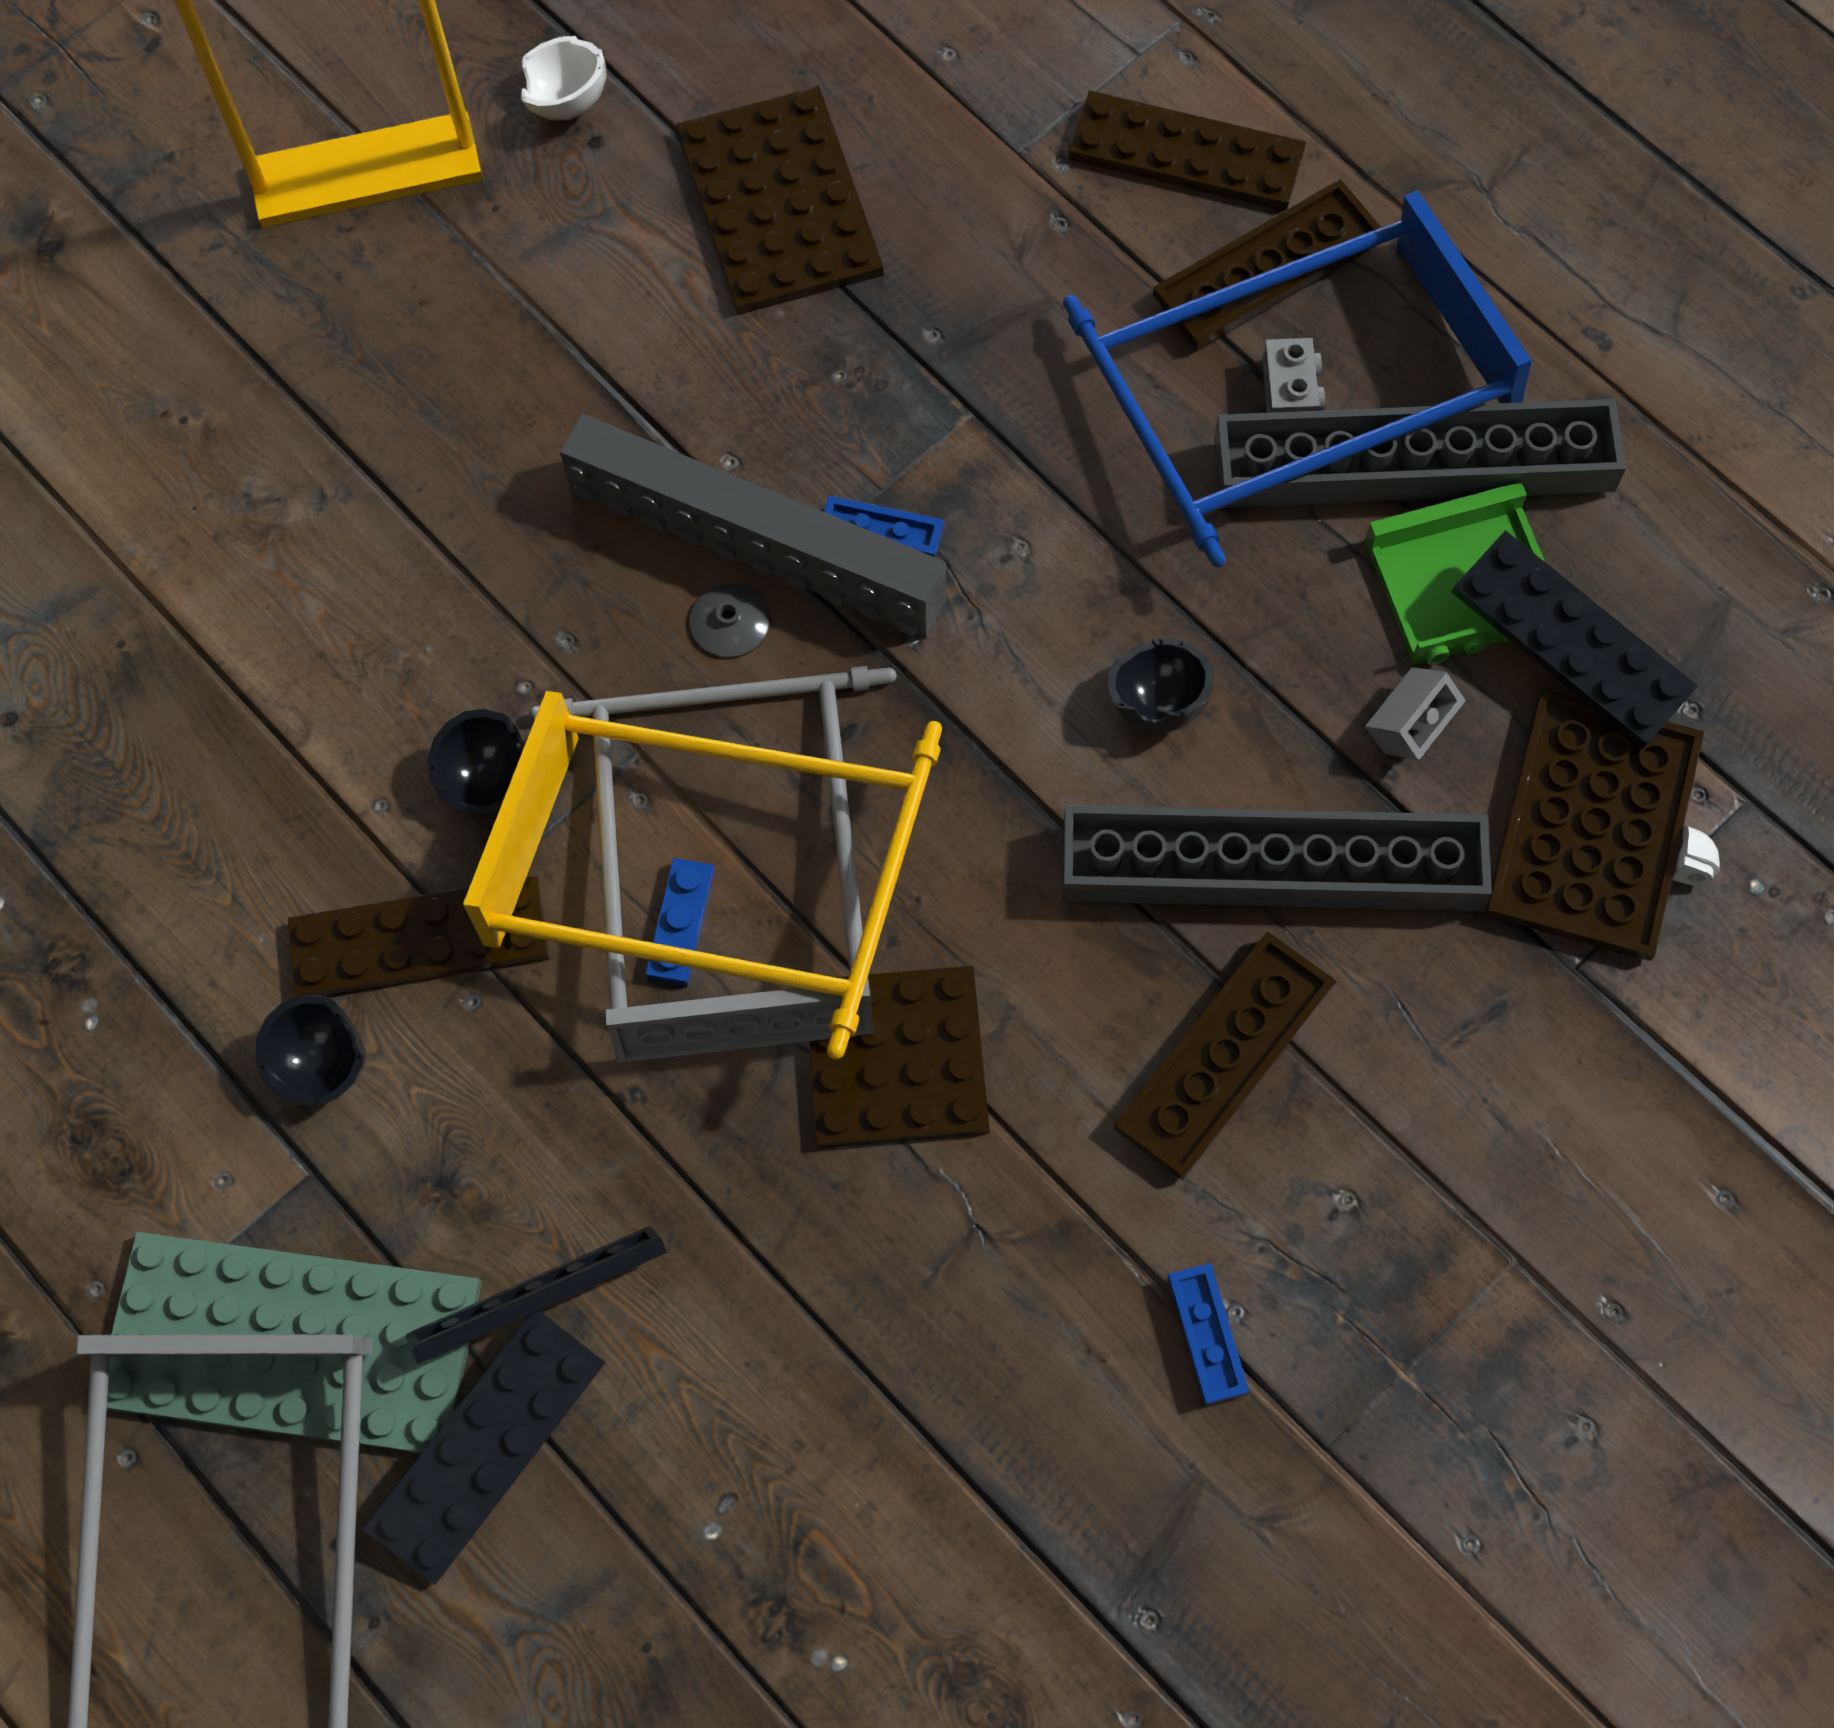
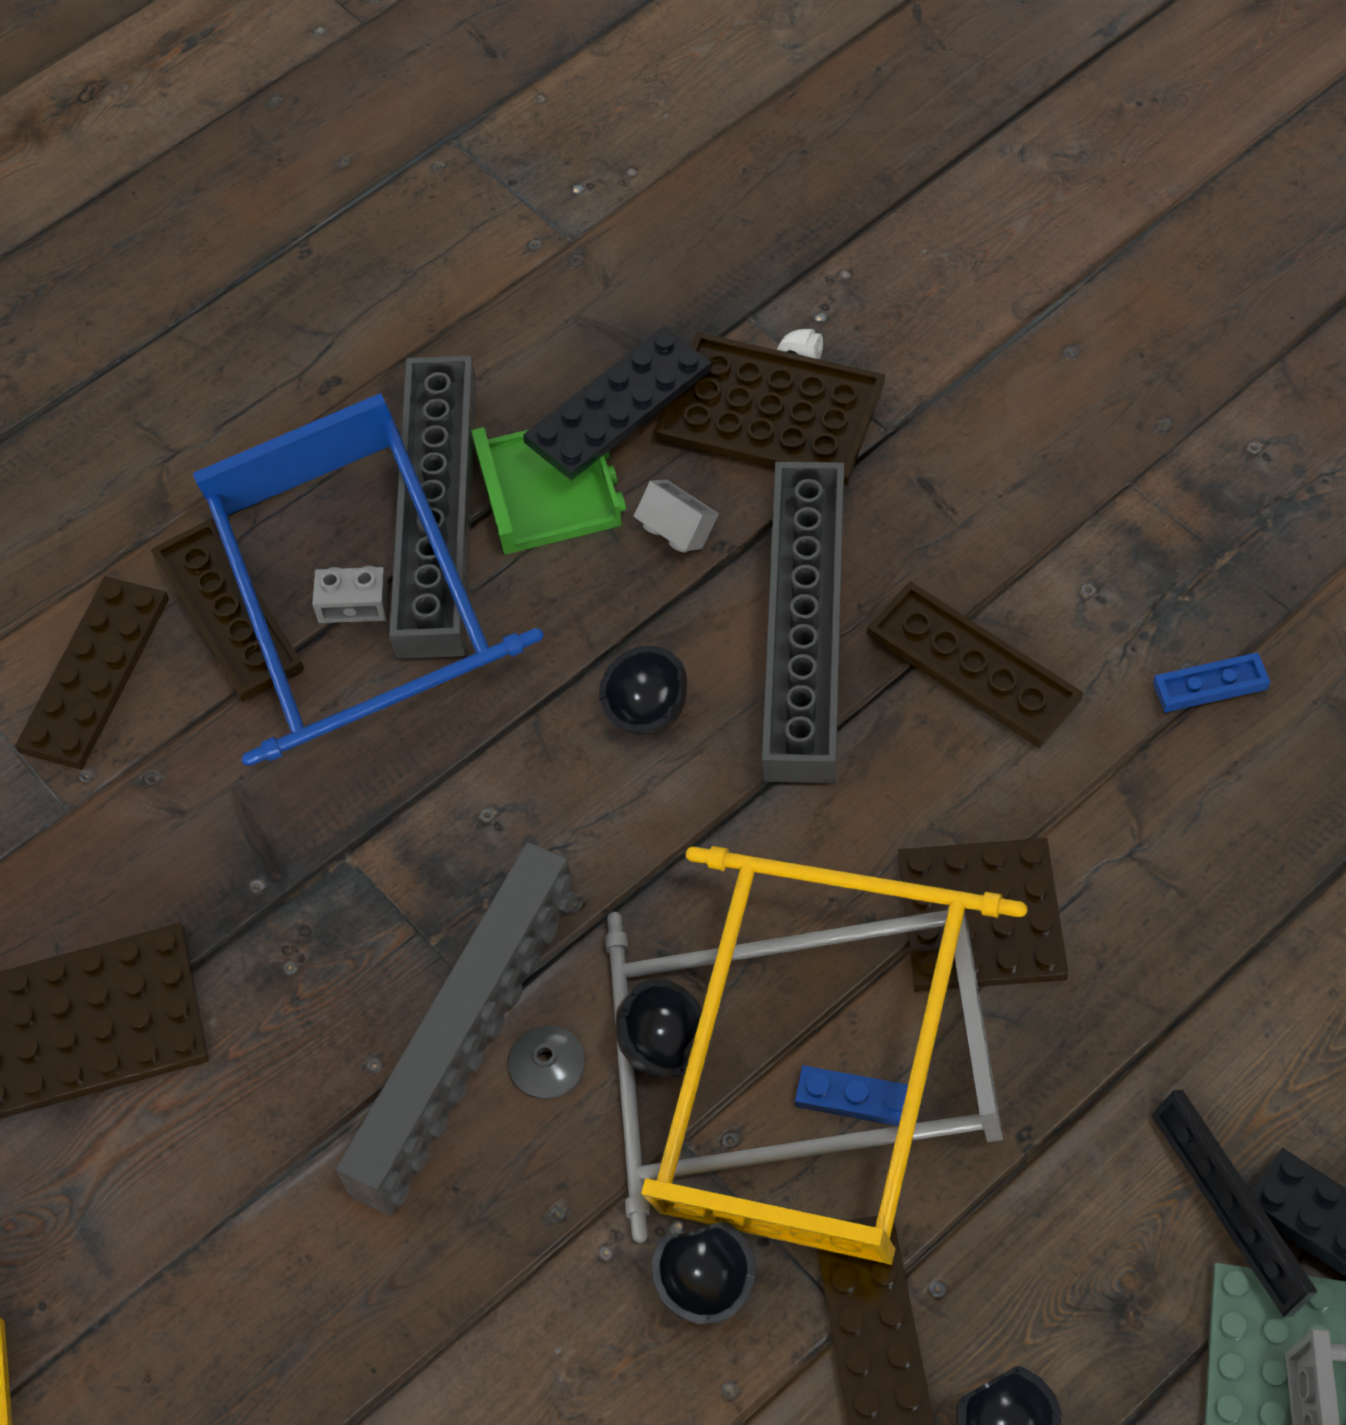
camera: 85 degrees left, 10 degrees down
blue plate [824,495,944,558] -> none
none -> black cylinder [615,979,702,1078]

